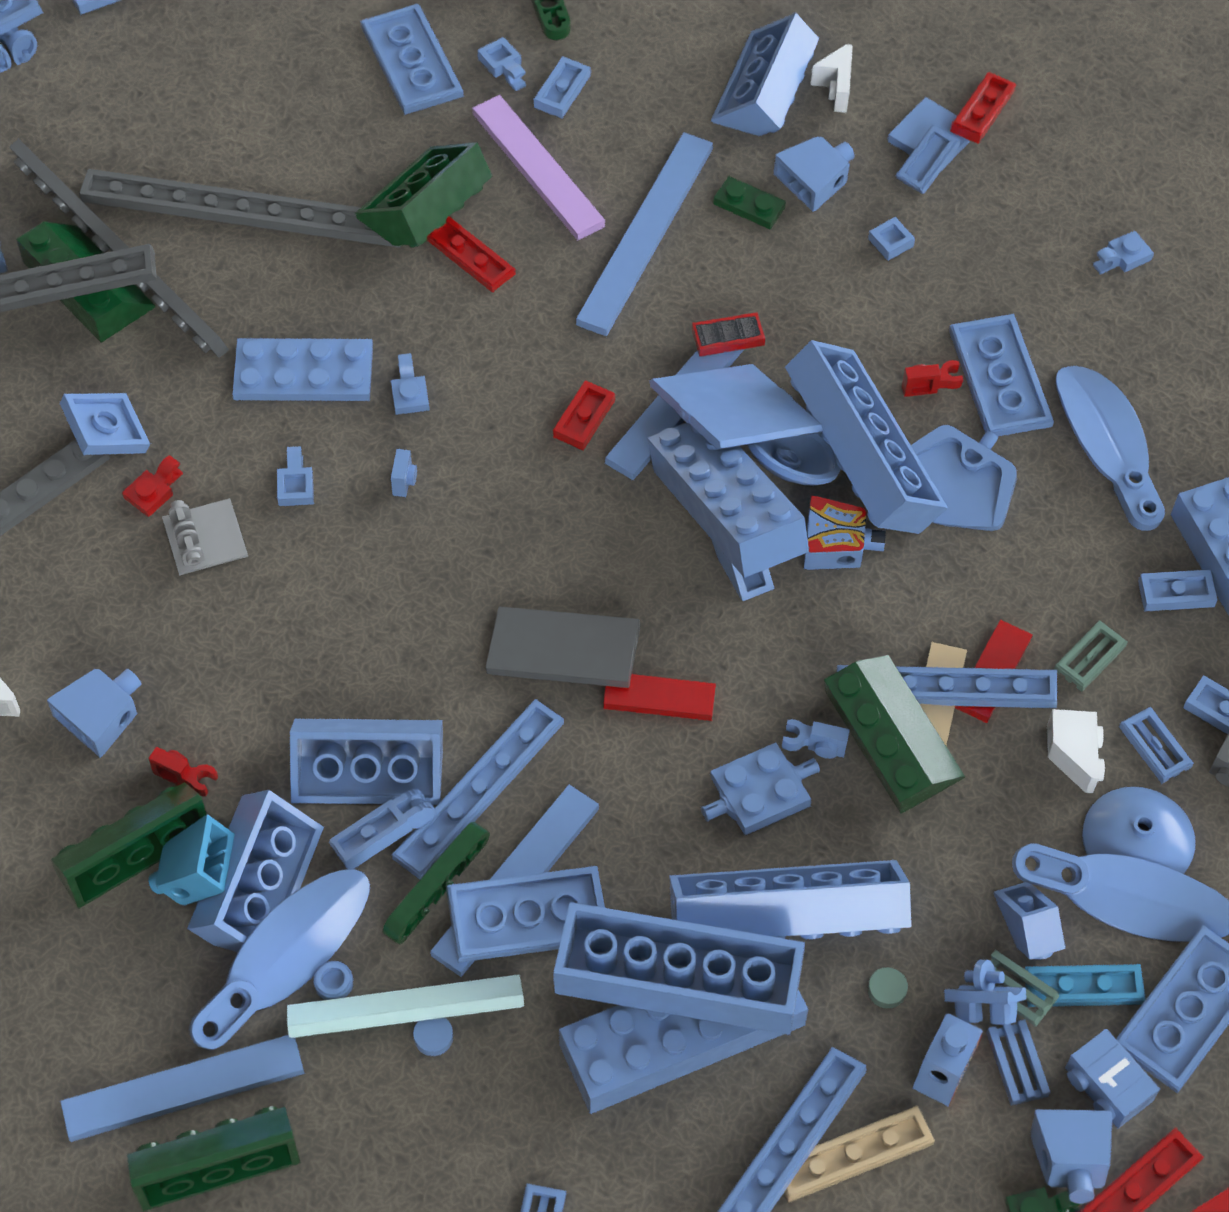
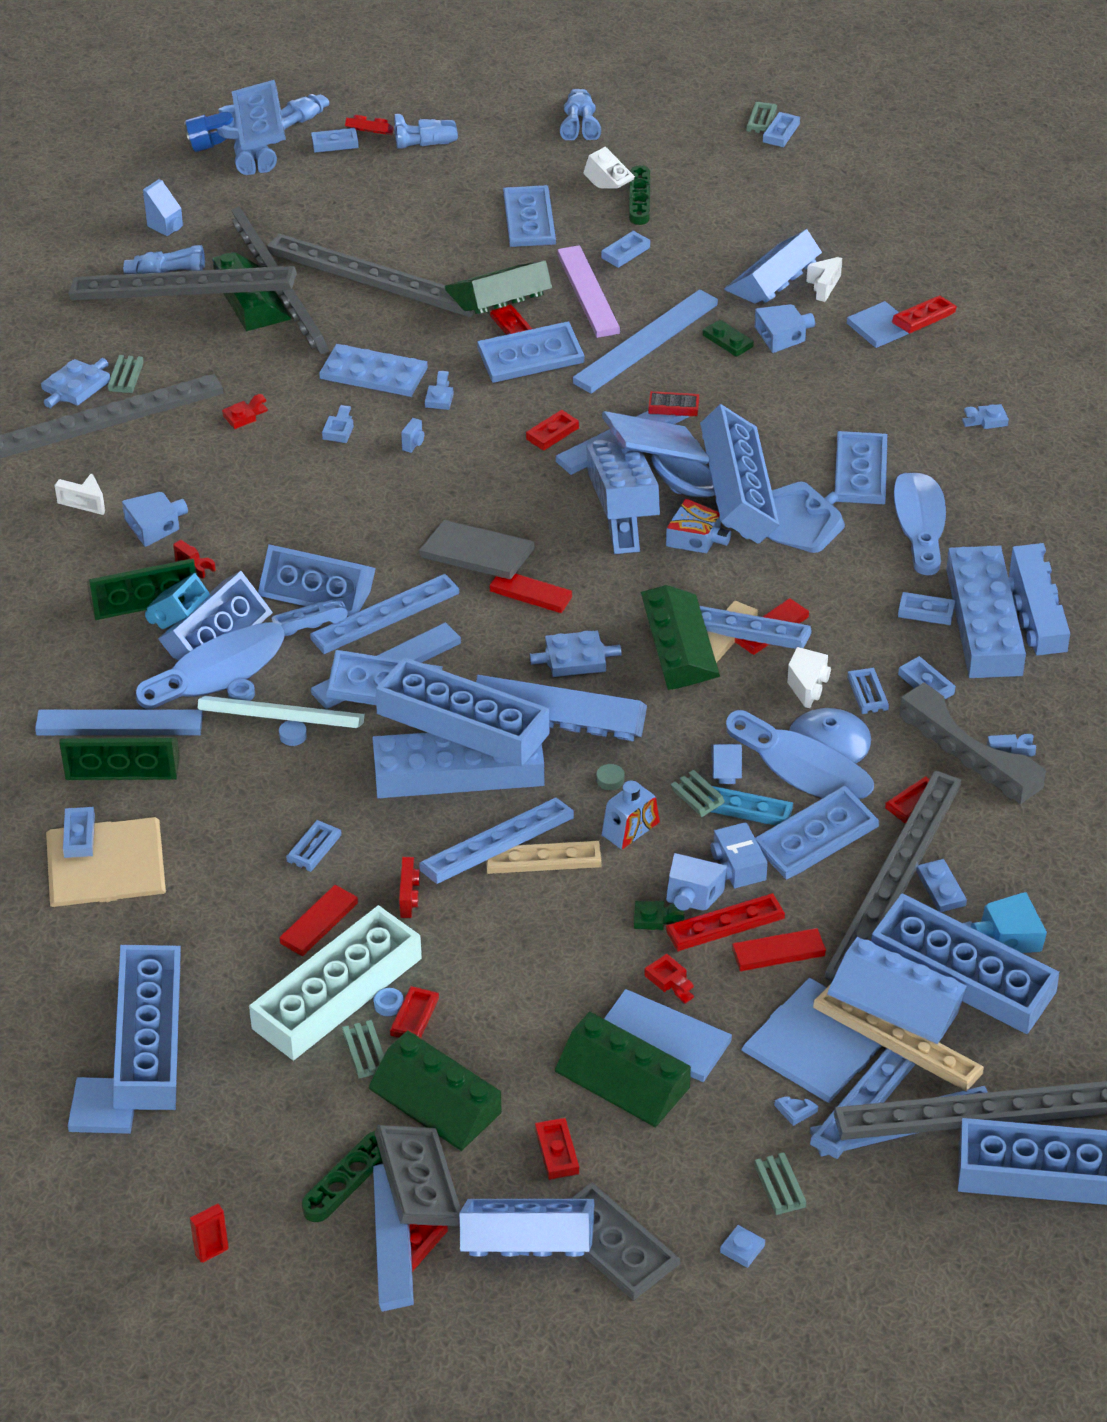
camera: 20 degrees right, 15 degrees down
medium blue plate [60,393,150,455] -> none
light grey hinge [162,498,248,576] -> none
dark green beam [383,822,490,944] -> none
medium blue plate [477,37,526,91] -> none
medium blue plate [782,719,850,759] -> none
medium blue plate [868,217,915,261] -> none
medium blue tile [896,124,960,194] -> none
red plate [902,360,963,397] -> none
medium blue hips [944,960,1026,1025] -> none
medium blue tile [986,1020,1050,1105] -> none
sand green tile [1054,620,1128,692] -> none
none -> medium blue plate [477,321,585,383]

